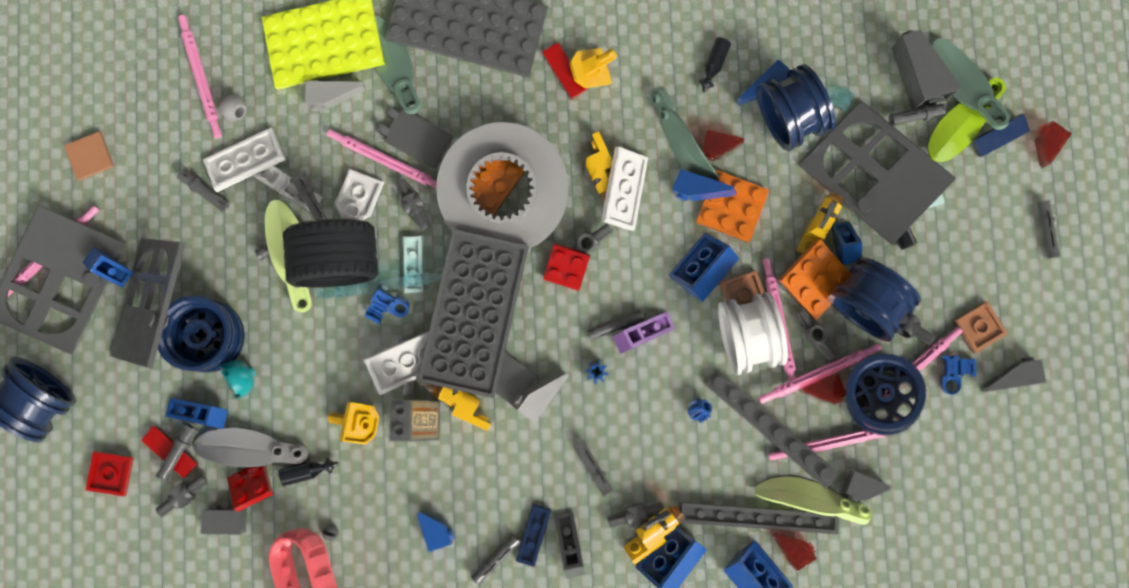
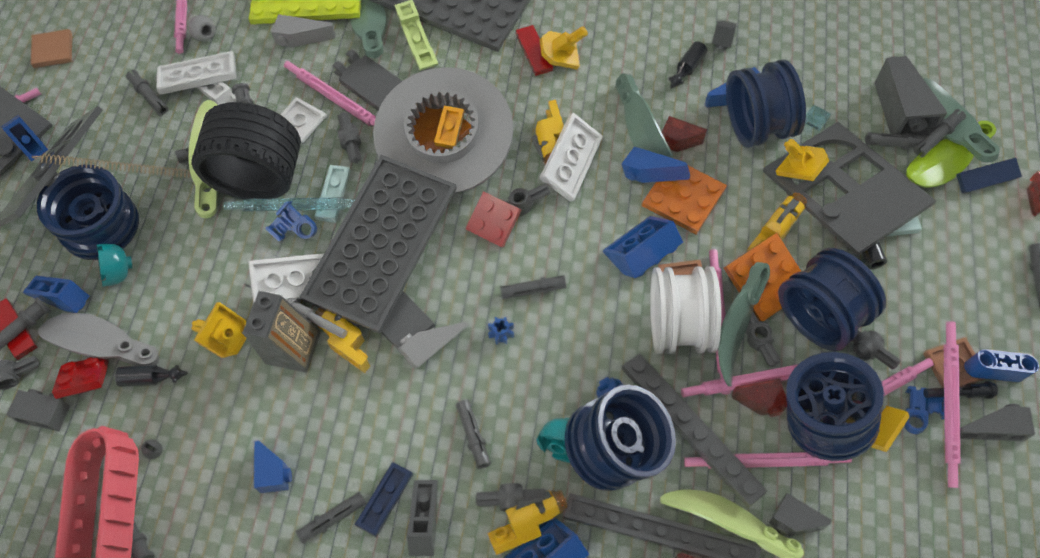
camera: 10 degrees right, 20 degrees down
medium lavender slope [613,312,675,354] -> none
blue slope [831,221,862,265] -> none
none -> tan piece [32,154,190,179]
none -> light grey pin [288,299,347,339]
none -> yellowish green slope [395,0,438,71]
none -> light orange plate [434,106,465,149]
none -> teal cylinder [536,418,570,463]
none -> dark blue wheel [565,384,676,491]
none -> dark grey slope [712,19,737,50]
none -> sand green plant [718,262,770,387]
none -> yellow piece [775,139,829,181]
none -> yellow tile [871,405,910,452]
none -> dark grey pin [914,109,966,157]
none -> black pin [923,381,998,399]
none -> bright pink axle [944,321,961,488]
none -> blue beam [964,349,1039,382]

